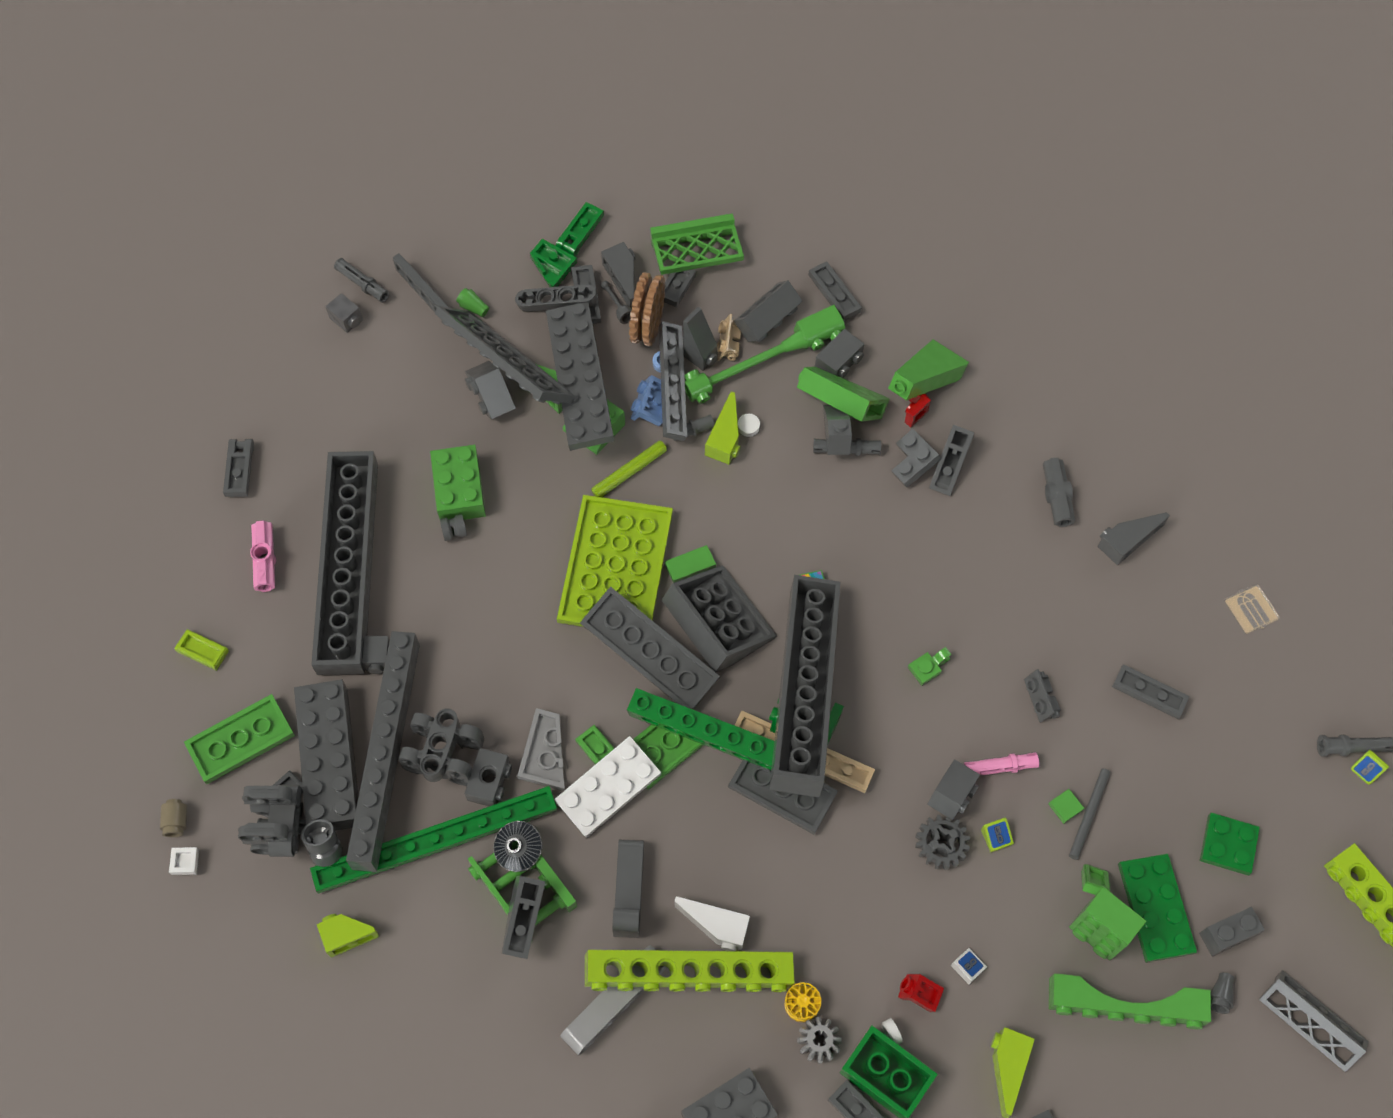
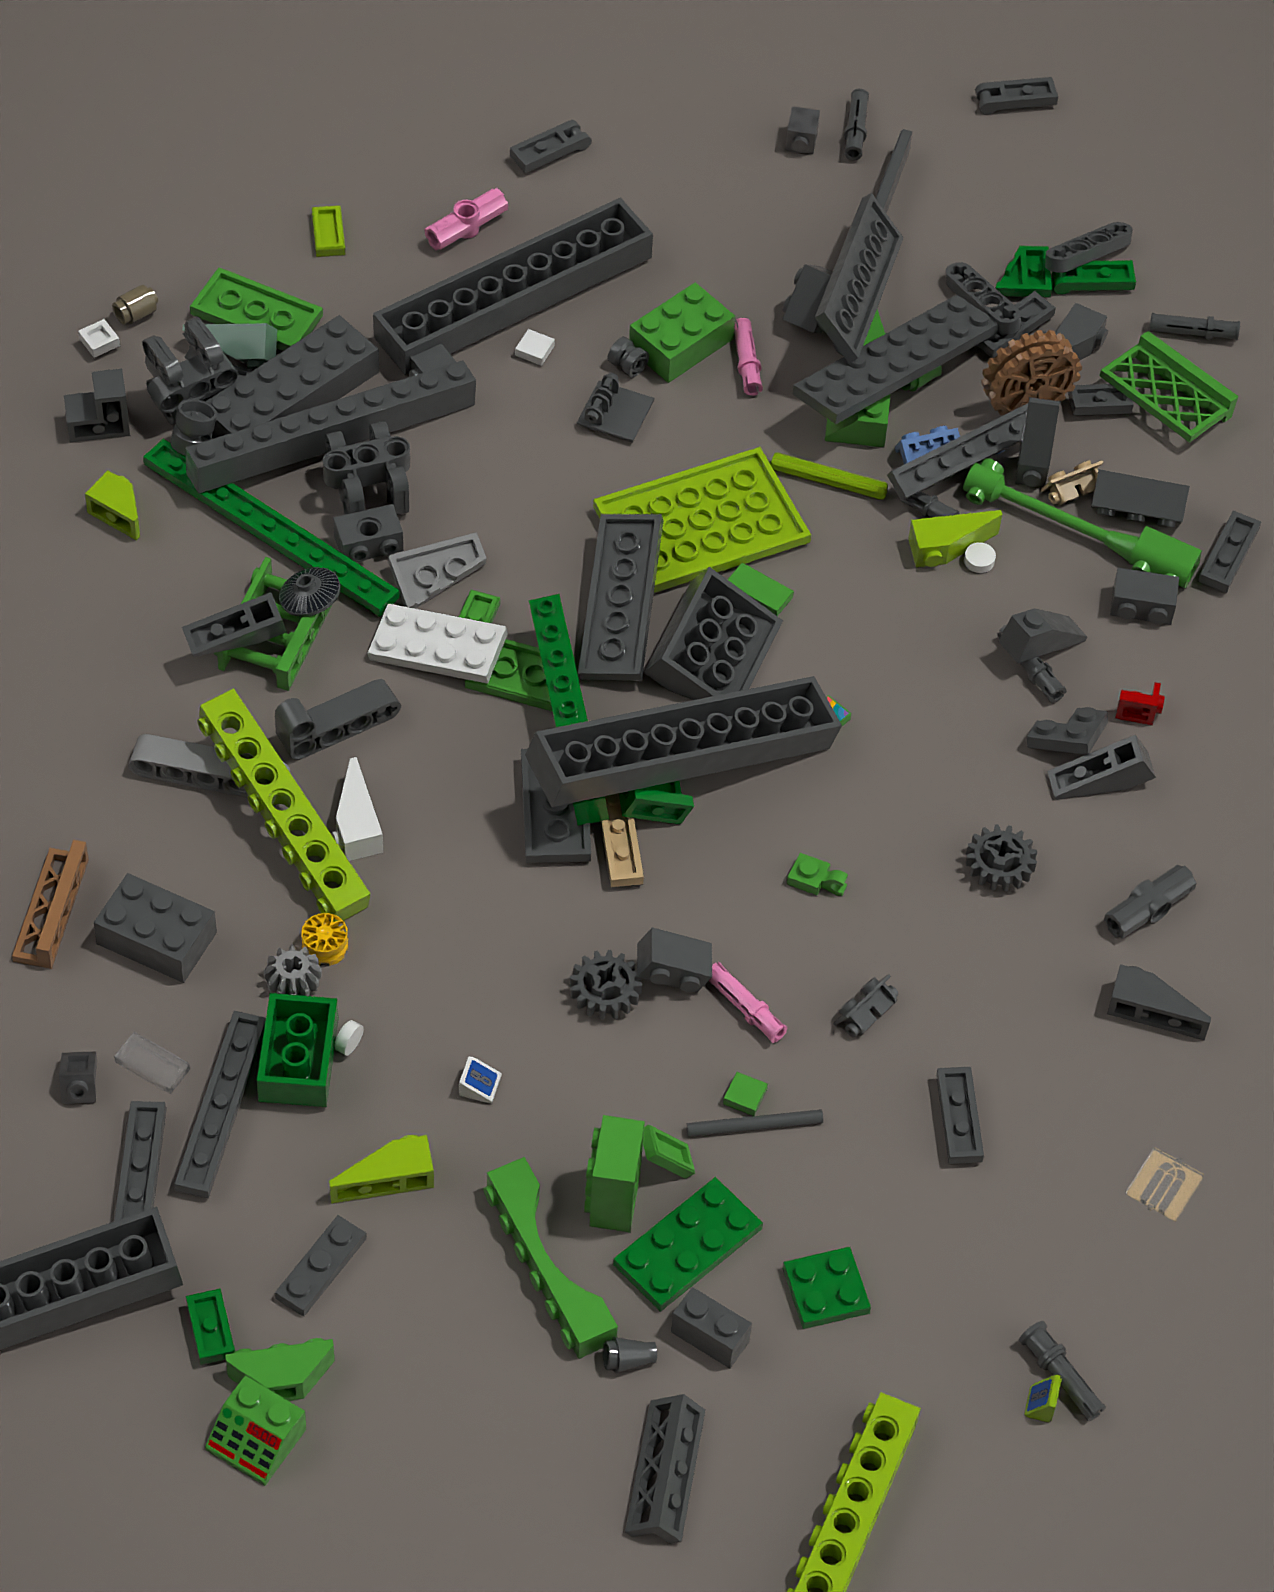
camera: 55 degrees right, 10 degrees down
bright green cone [456,288,489,317] -> none
bright green slope [797,366,890,422] -> none
bright green slope [888,339,969,400] -> none
red bracket [898,974,944,1012] -> none
slope [981,817,1014,853] -> none
none -> dark grey brick [64,369,130,442]
none -> sand green slope [182,323,277,369]
none -> white tile [515,329,555,366]
none -> dark grey hinge [577,373,655,442]
none -> bright pink pin [734,318,763,396]
none -> dark grey gear [966,824,1037,892]
none -> dark grey plate [975,77,1058,115]
none -> dark grey beam [1045,222,1133,273]
none -> dark grey pin [1150,313,1240,340]

